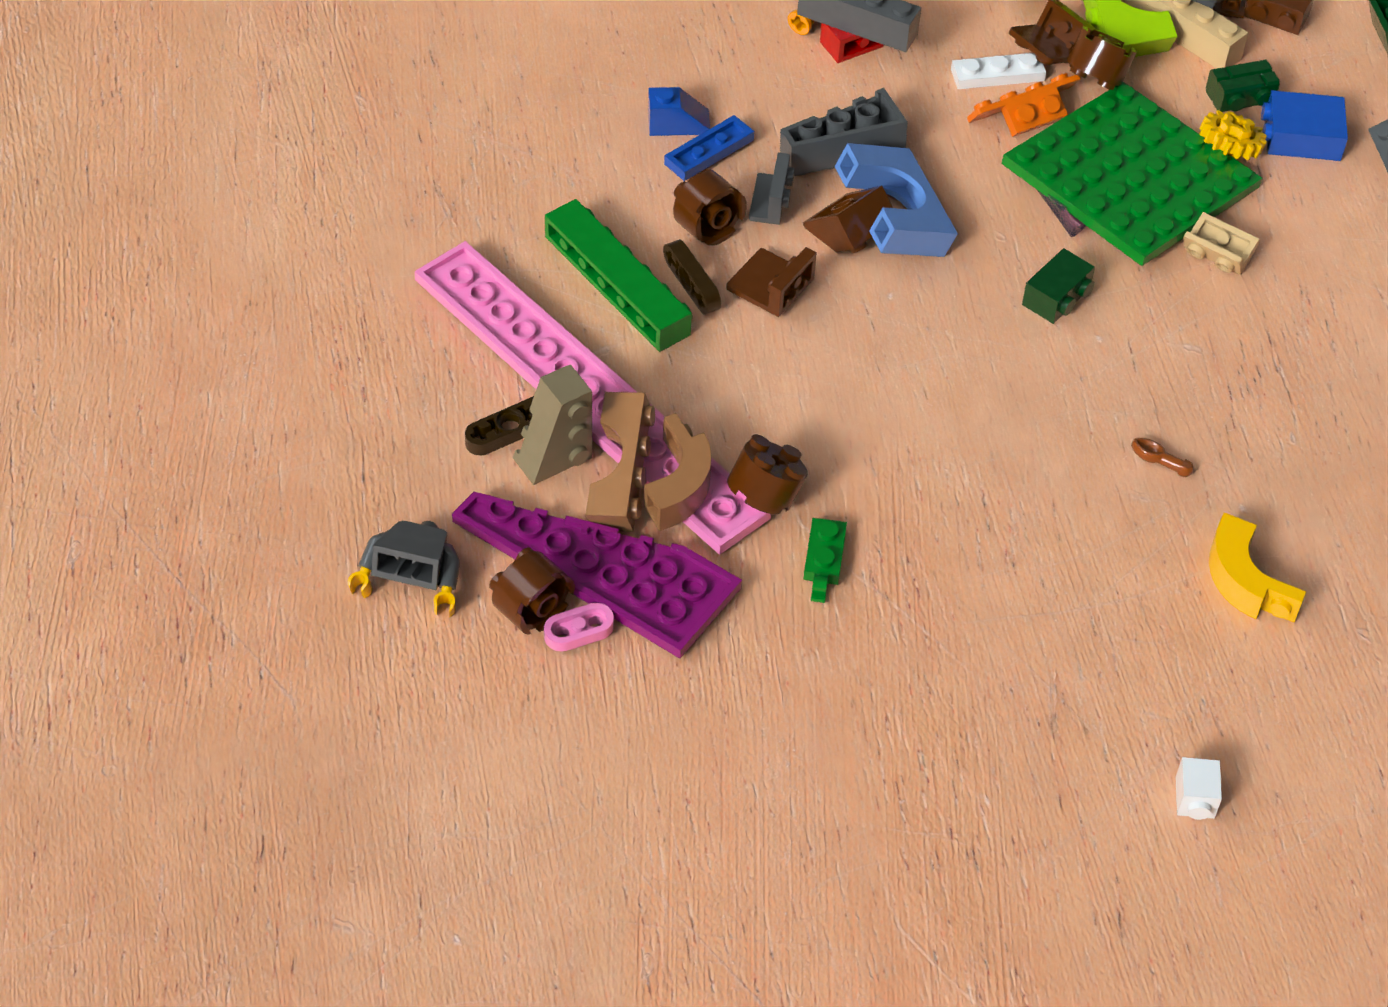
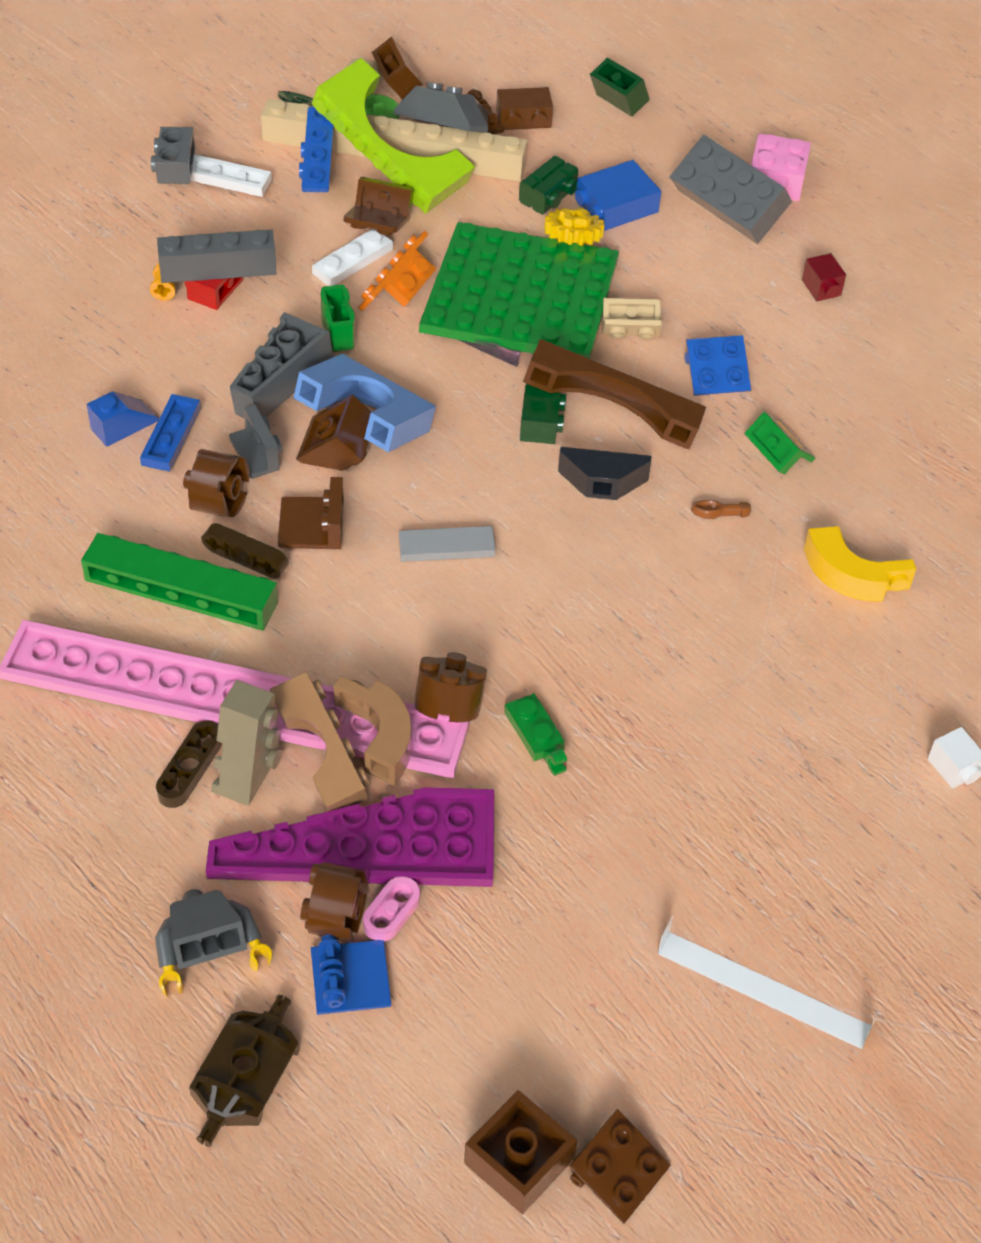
camera: 35 degrees left, 0 degrees up
reddish brown brick [1067,26,1137,90] -> none
none -> dark brown plate [189,995,300,1147]
none -> blue hinge [311,934,391,1015]
none -> green brick [320,284,355,352]
none -> light grey tile [399,526,495,562]
none -> reddish brown brick [464,1090,577,1215]
none -> reddish brown arch [523,339,706,450]
none -> black slope [558,447,652,500]
none -> reddish brown hinge [569,1109,671,1224]
none -> white sticker [658,916,879,1049]
none -> blue hinge [684,335,751,396]
none -> green panel [744,412,816,475]

